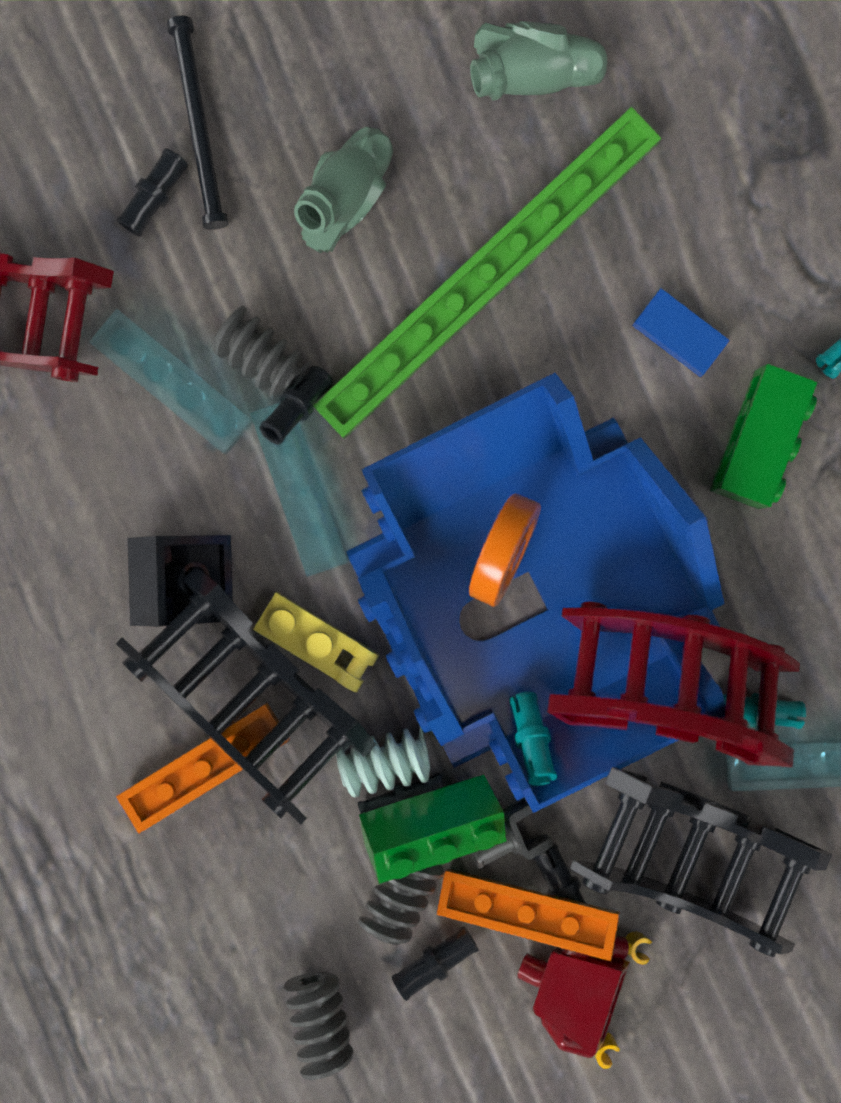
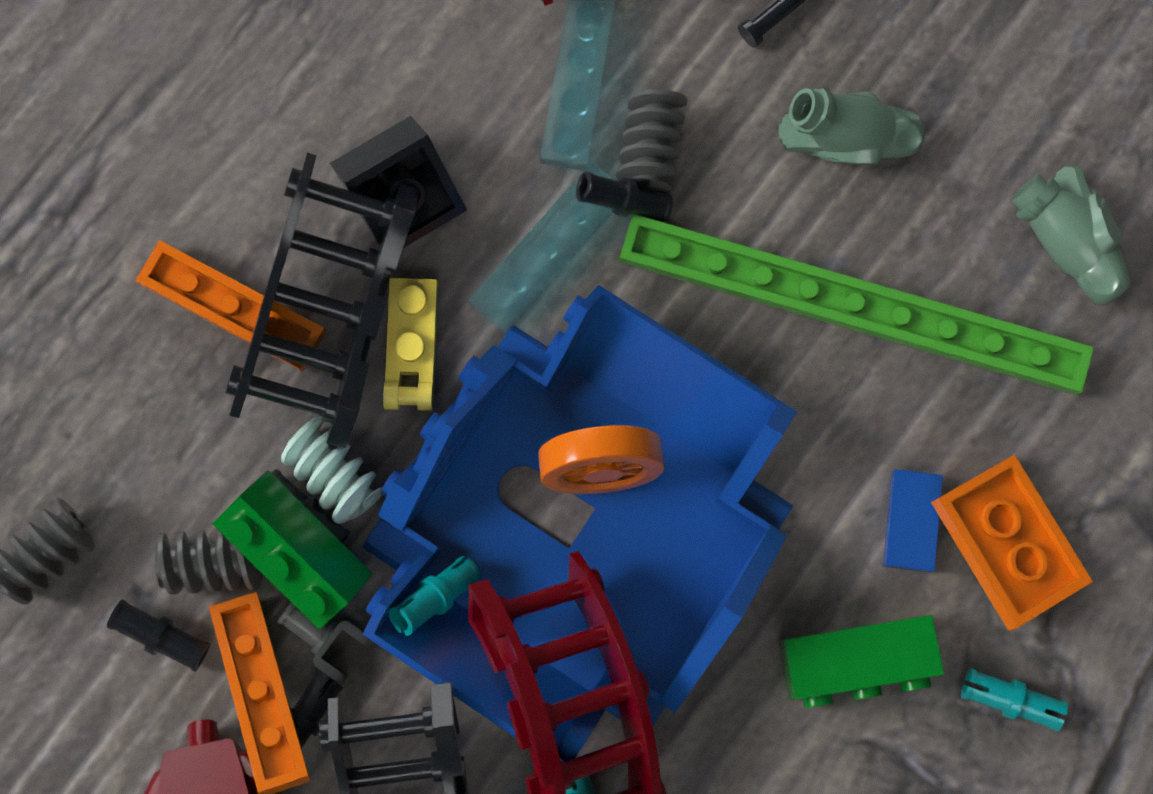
camera: 60 degrees right, 10 degrees down
none -> orange plate [931,454,1093,631]

